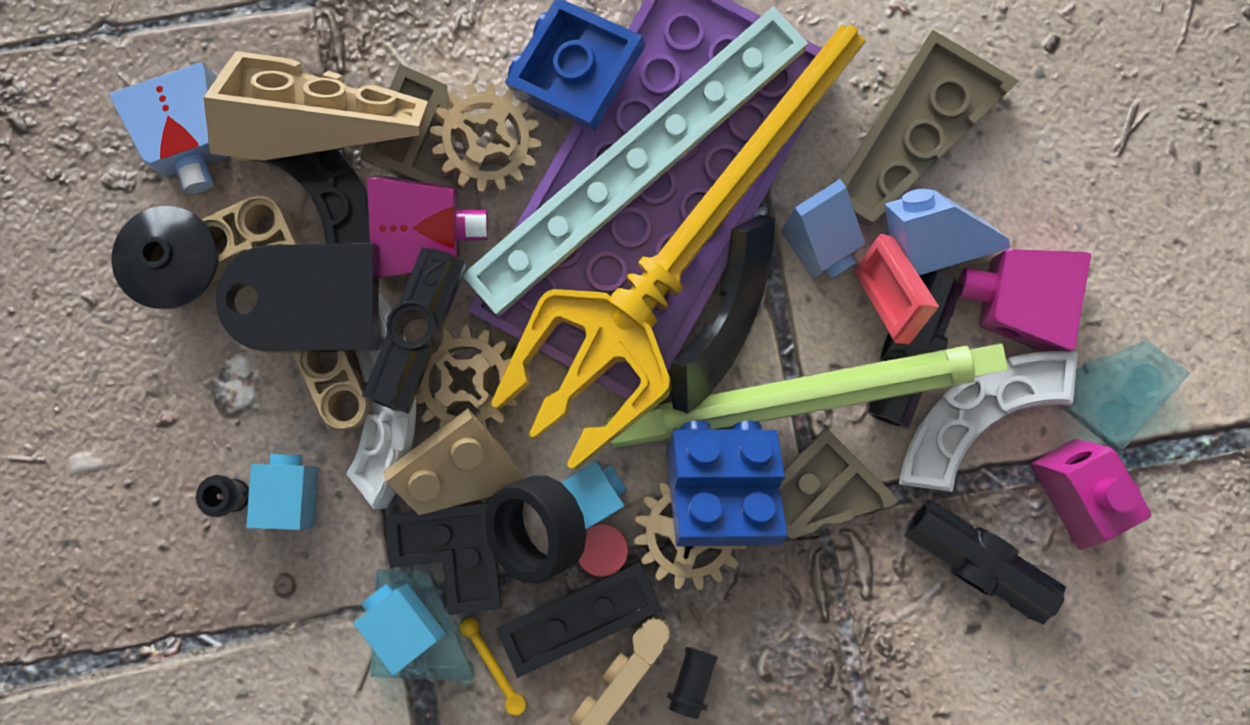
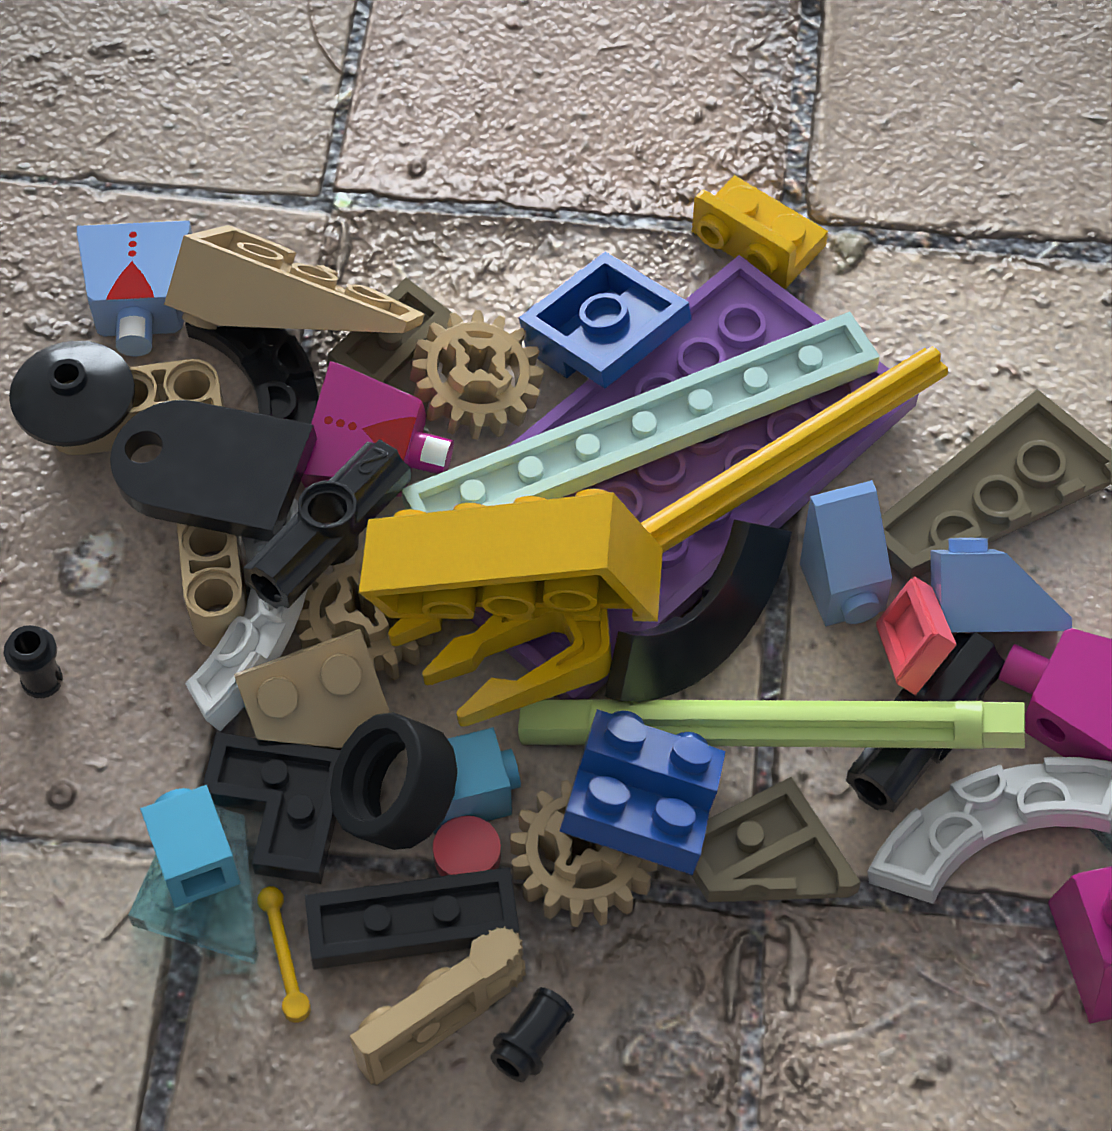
camera: 15 degrees right, 25 degrees down
medium azure brick [246,454,318,530] -> none
black piece [904,500,1066,625] -> none
none -> yellow wedge [359,489,663,622]

